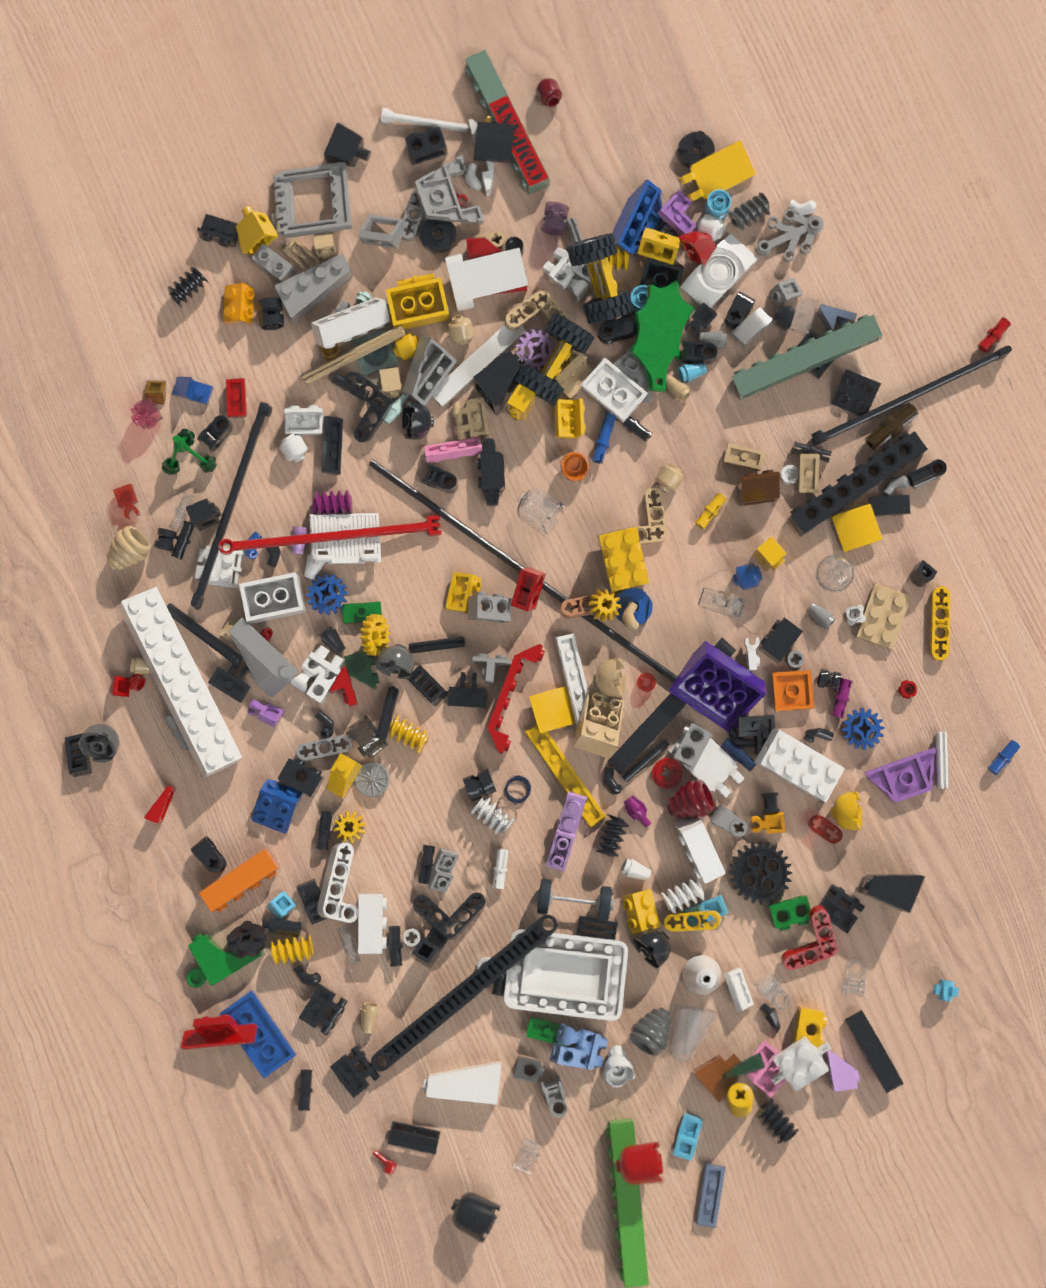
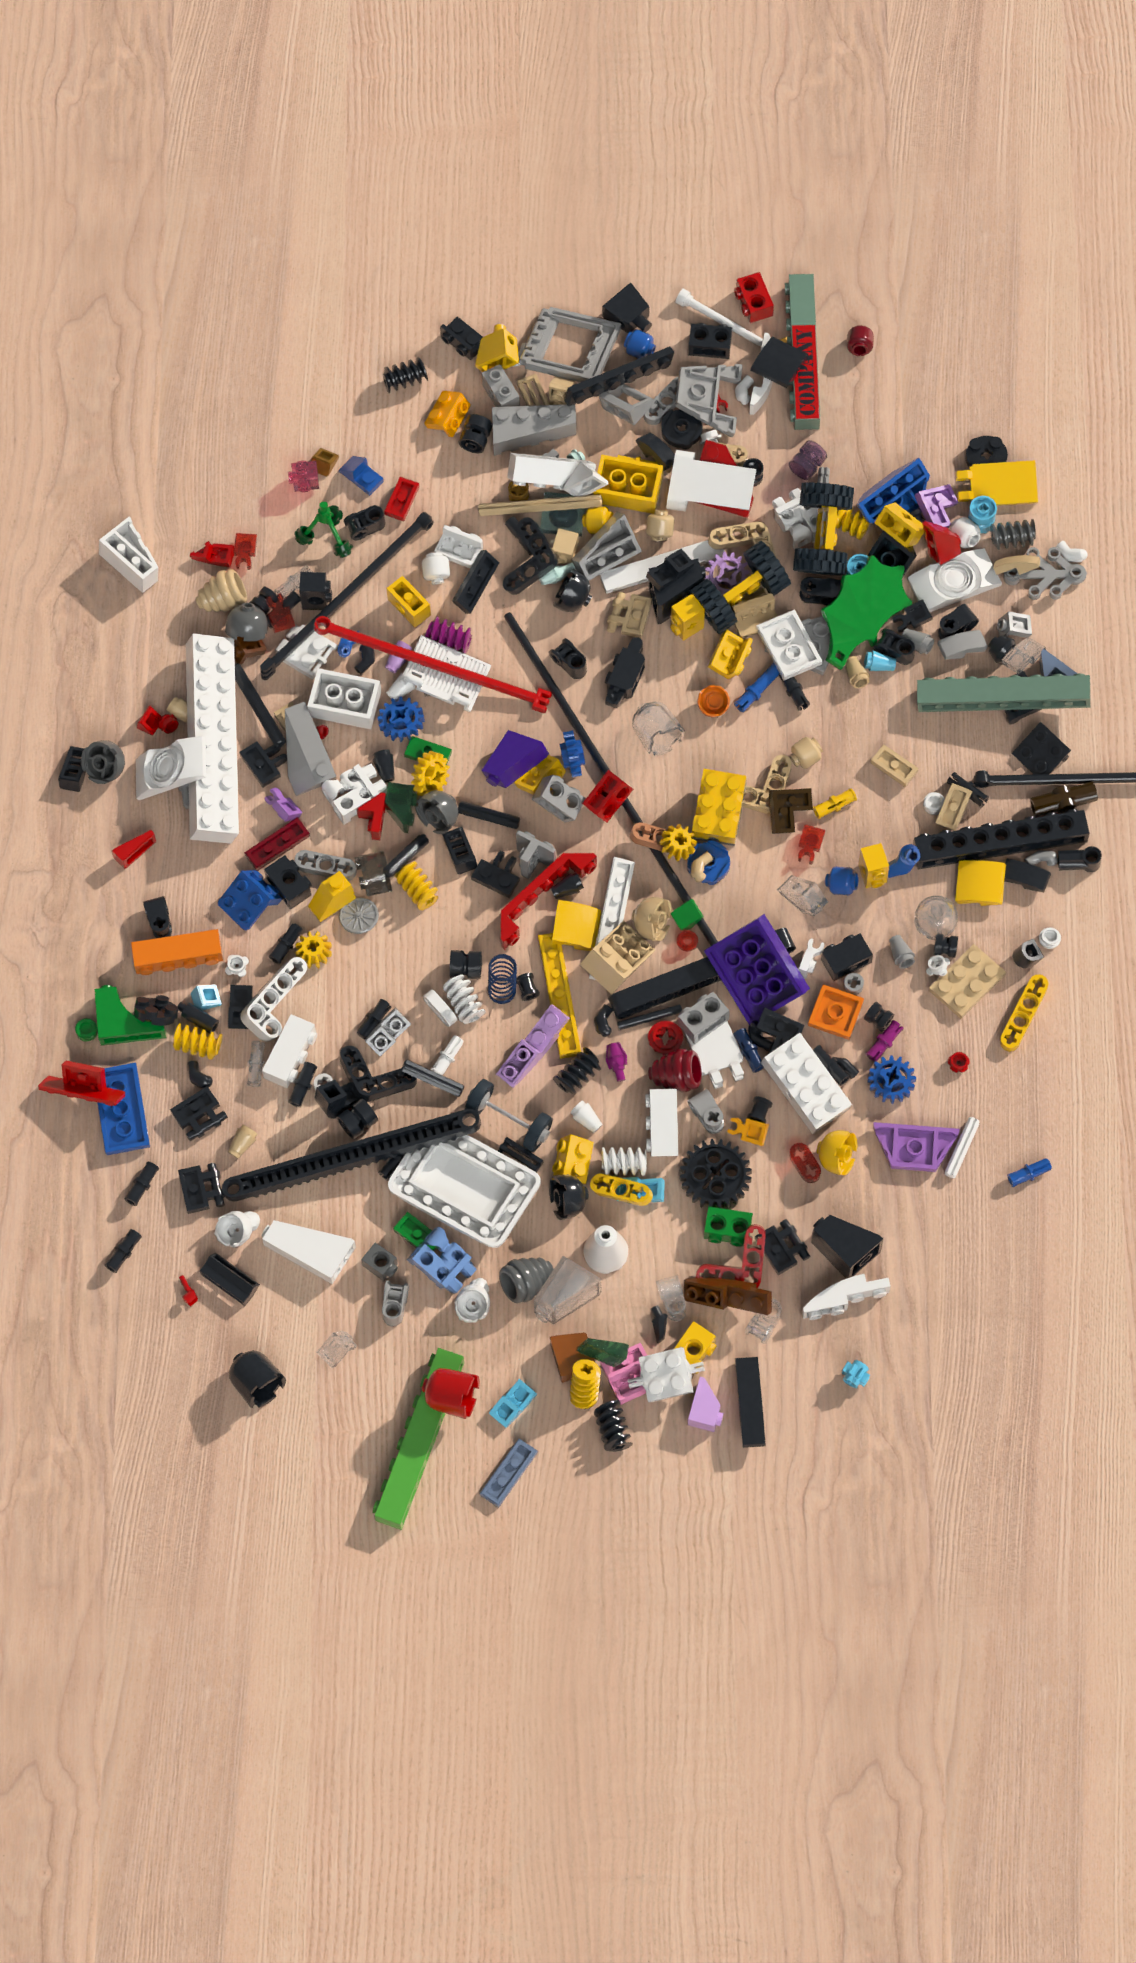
camera: 25 degrees right, 15 degrees down
black arm [314,710,334,738] -> none
bright pink plate [424,437,483,463] -> none
white plate [724,967,754,1012] -> none
reddish brown slope [736,470,780,507] -> none
none -> white wedge [99,516,158,593]
none -> black pin [105,1229,142,1273]
none -> white slope [136,736,206,800]
none -> red slope [190,541,236,567]
none -> white piece [214,1211,260,1248]
none -> dark grey cylinder [225,603,268,641]
none -> white plate [225,955,249,977]
none -> reddish brown bracket [234,636,267,665]
none -> dark red tile [244,817,310,871]
none -> clear red plate [266,593,295,634]
none -> black wheel [336,1098,379,1139]
none -> yellow brick [386,576,431,628]
none -> axle [401,1060,464,1097]
none -> white beam [423,989,458,1027]
none -> dark purple slope [482,730,549,788]
none -> black bush [516,973,540,1001]
none -> black cone [551,873,584,899]
none -> blue gear [559,730,585,778]
none -> black plate [564,346,674,406]
none -> white slope [564,462,608,496]
none -> blue head [624,330,656,359]
none -> black slope [635,433,675,471]
none -> black slope [646,549,695,592]
none -> green slope [671,899,704,930]
none -> reddish brown slope [684,1278,772,1315]
none -> white plate [700,430,722,444]
none -> red brick [734,272,774,323]
none -> dark brown plate [769,788,813,834]
none -> clear red plate [798,825,826,865]
none -> white slope [802,1274,890,1320]
none -> black pin [813,1045,850,1086]
none -> blue arm [888,844,920,878]
none -> black wheel [934,934,958,958]
none -> tan slope [993,555,1041,575]
none -> white plate [1039,927,1061,949]

